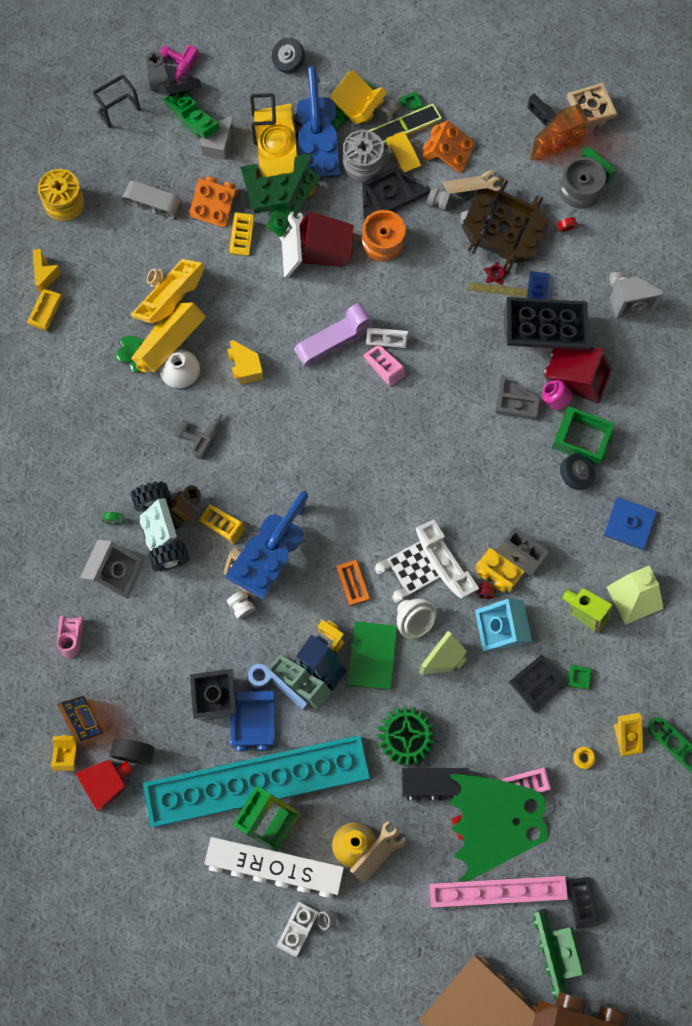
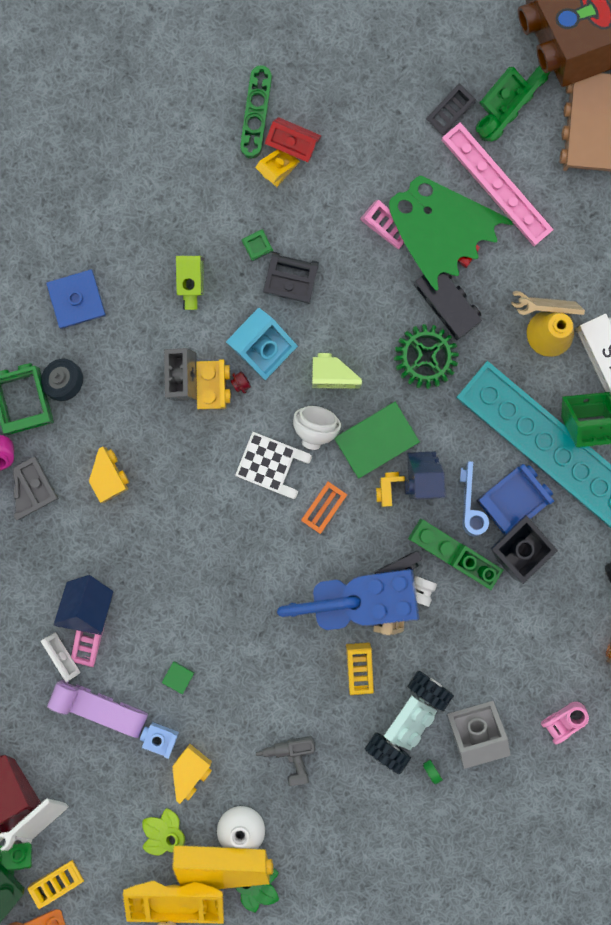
camera: 125 degrees left, 15 degrees up
dark brown piece [167,485,201,529] -> none
sand green slope [269,654,332,709] -> none
white slope [416,519,479,599] -> none
yellow plate [573,747,596,769] -> none
yellowish green slope [607,566,664,625] -> none
none -> dark blue slope [54,575,114,635]
none -> yellow slope [89,447,129,503]
none -> light blue brick [140,722,179,759]
none -> lime plate [142,808,185,856]
none -> green tile [162,661,195,694]
none -> red panel [265,117,321,162]
none -> black plate [374,551,422,574]
none -> green slope [408,518,503,590]
none -> green tile [475,114,500,138]

